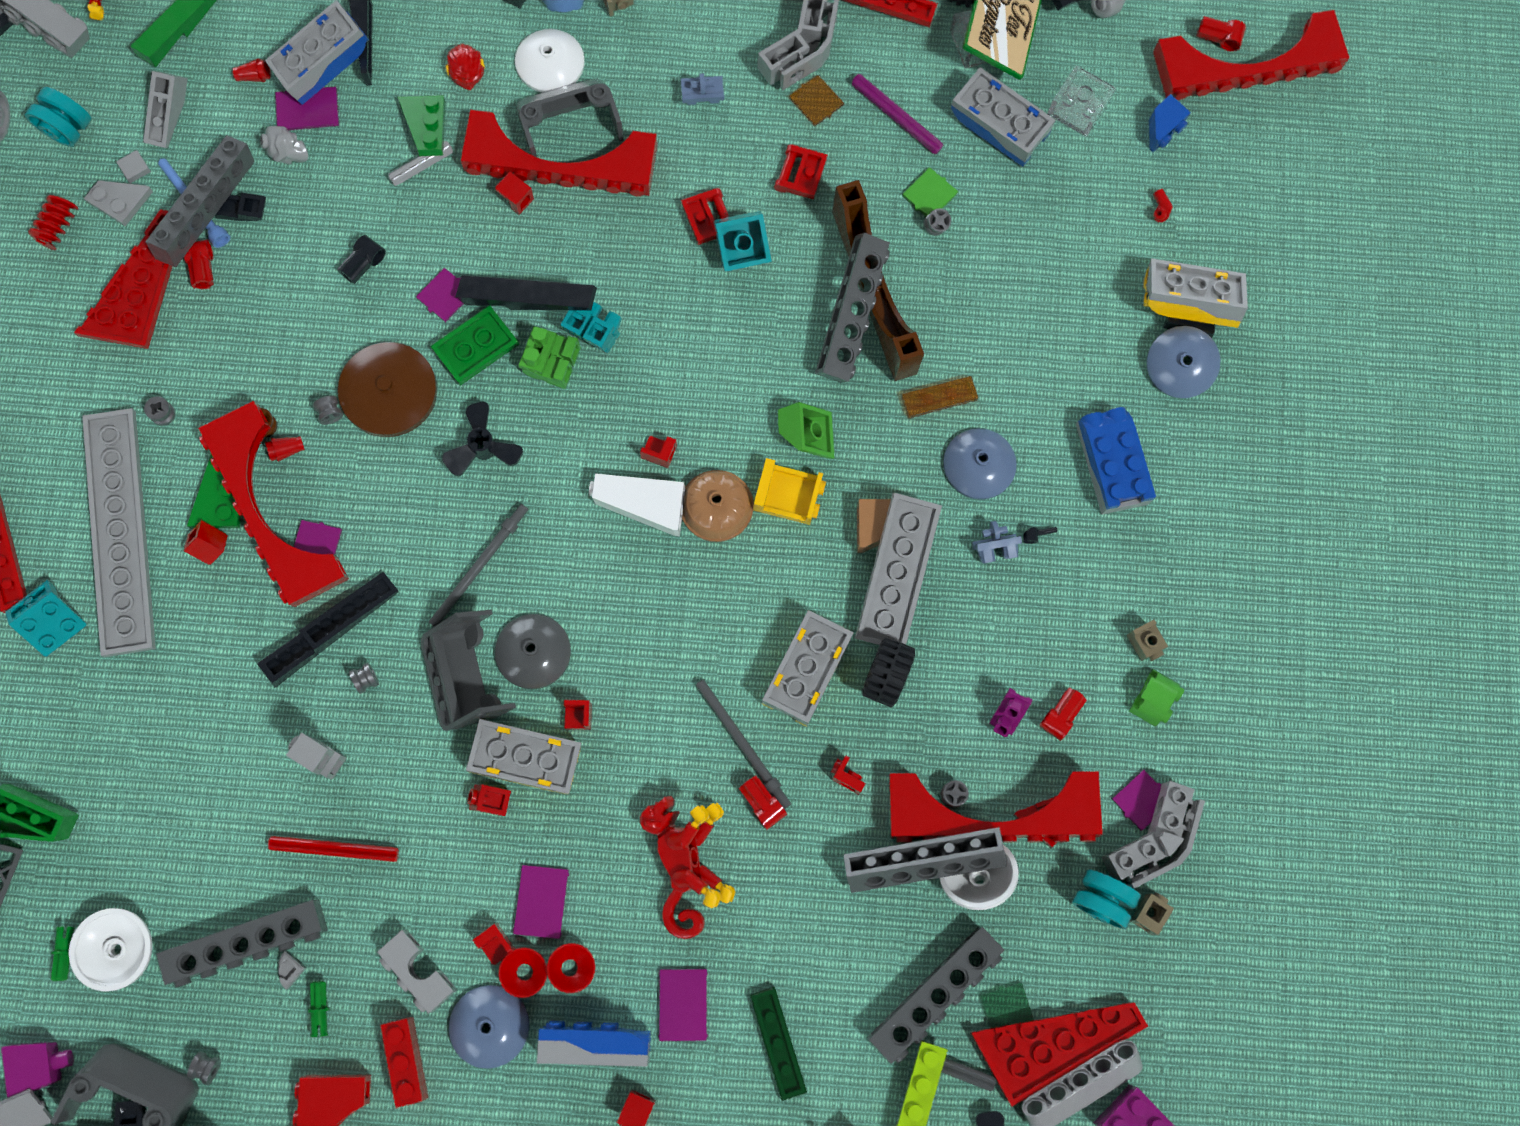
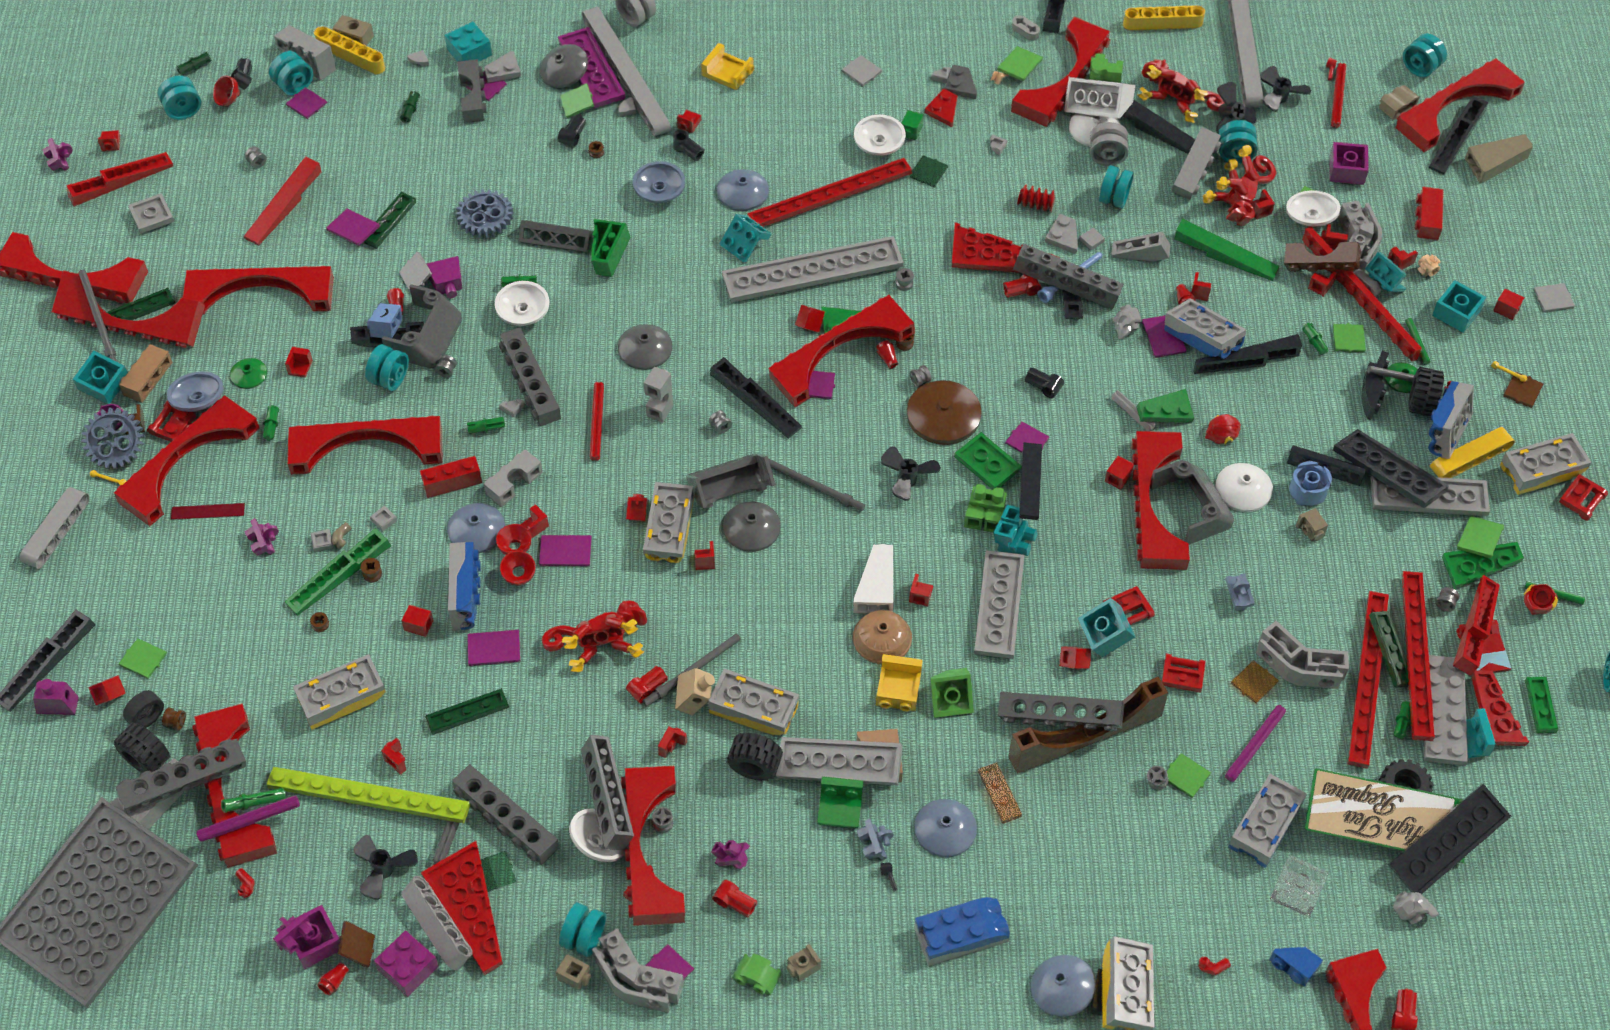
camera: 90 degrees right, 20 degrees down
none -> dark grey dish [618,324,672,370]
none -> tan torso [675,668,715,715]
none -> green bracket [817,776,863,829]
none -> light grey plate [974,550,1024,659]
none -> red panel [1059,646,1091,669]
none -> red panel [1191,272,1211,301]

